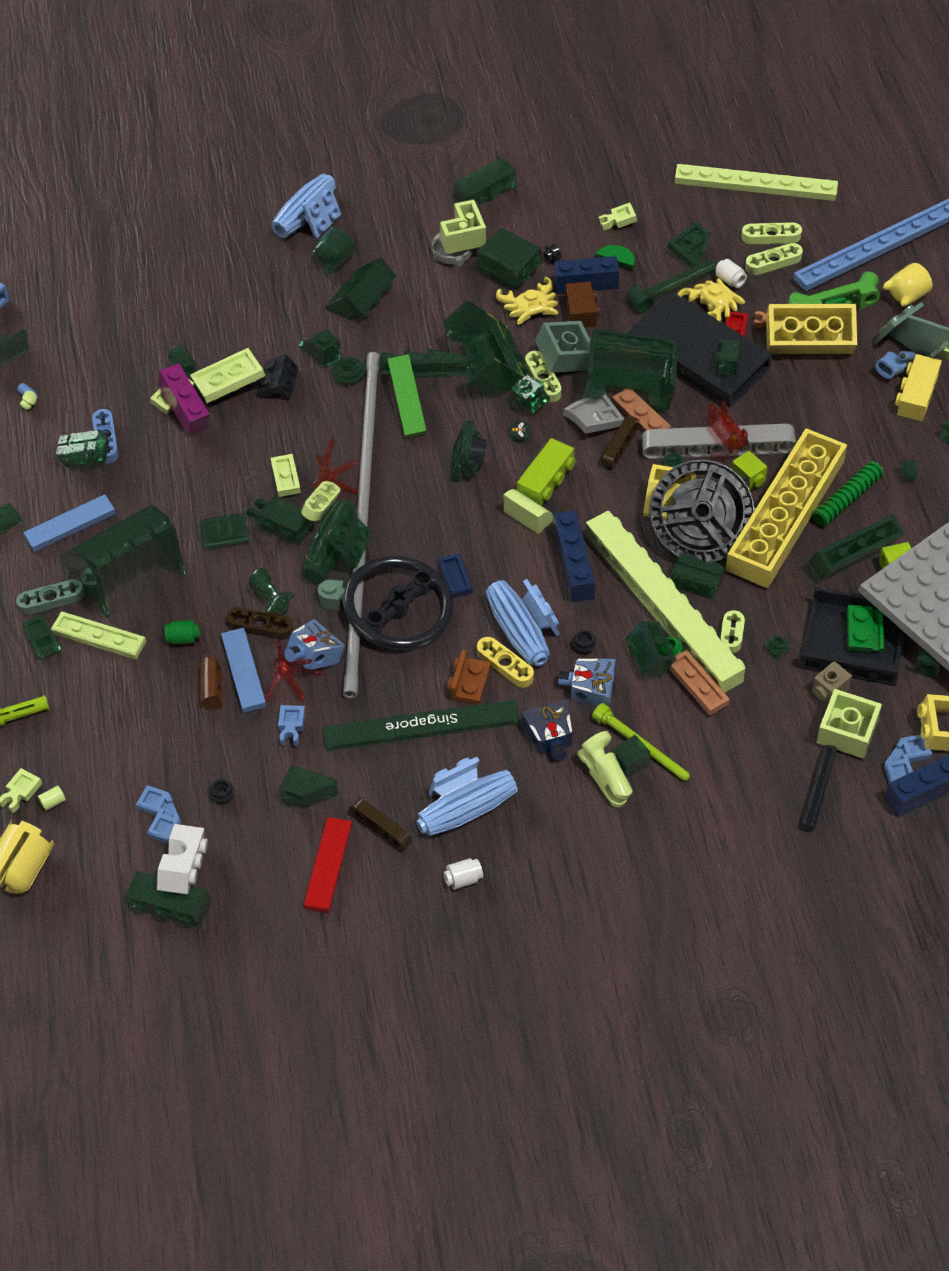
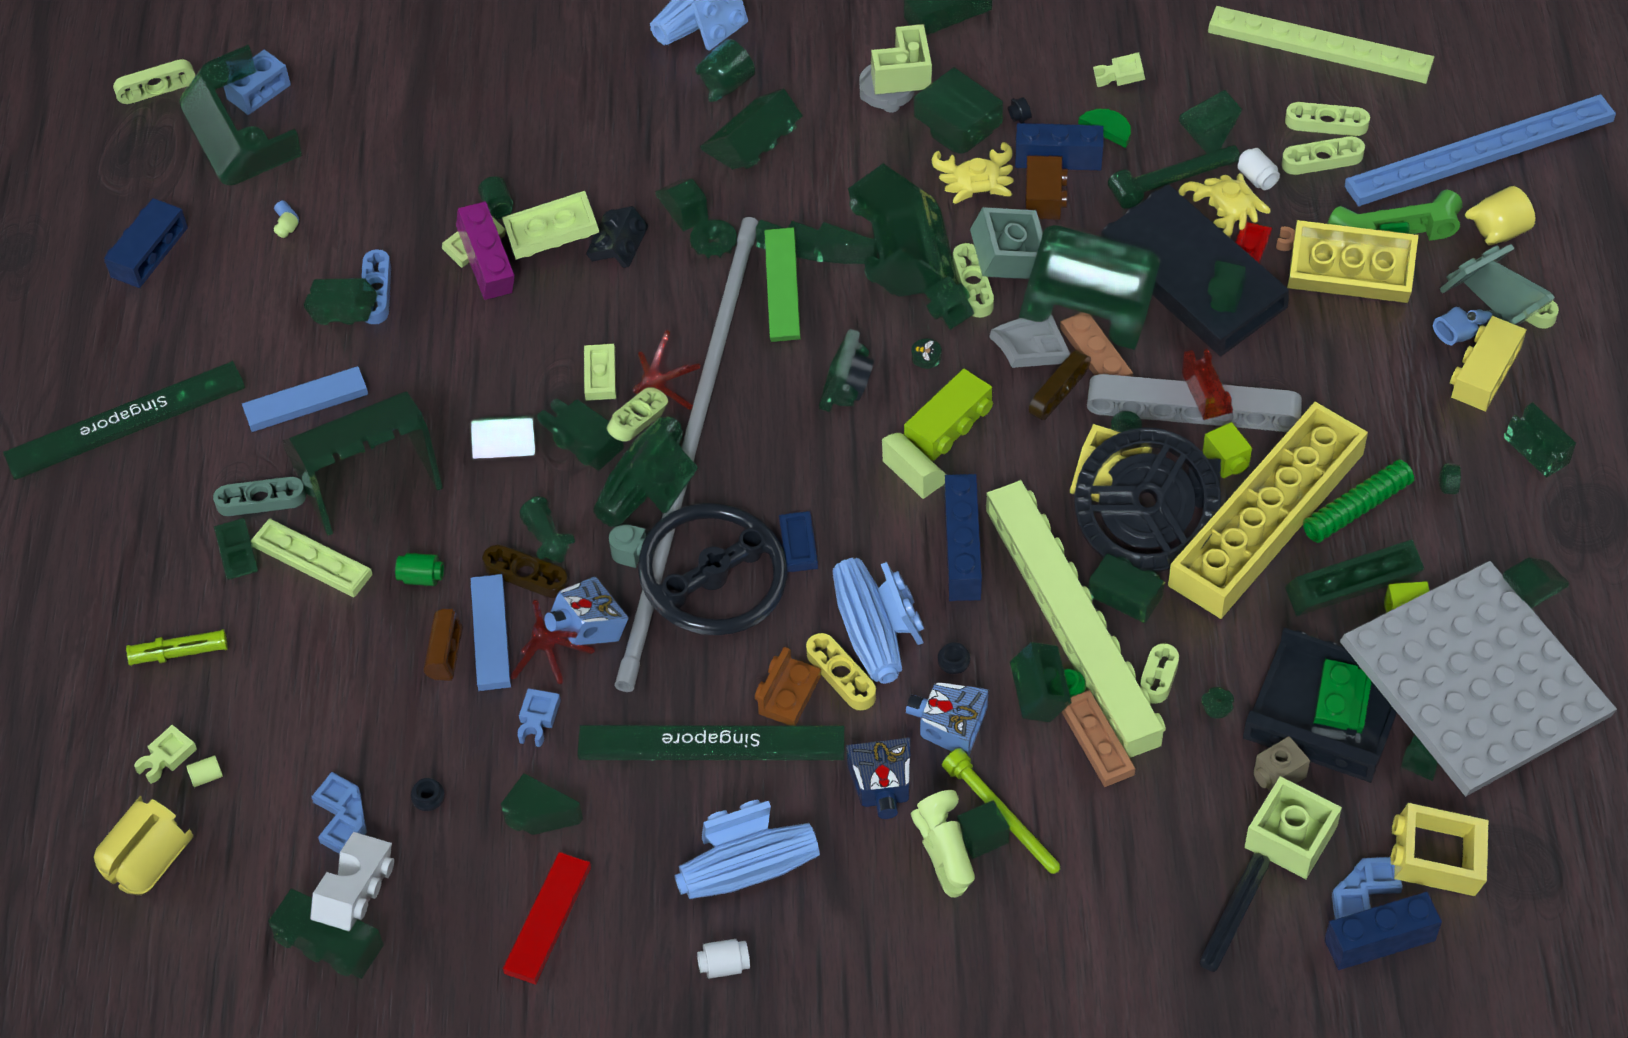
camera: 10 degrees right, 0 degrees up
dark brown beam [350,798,412,851] -> none

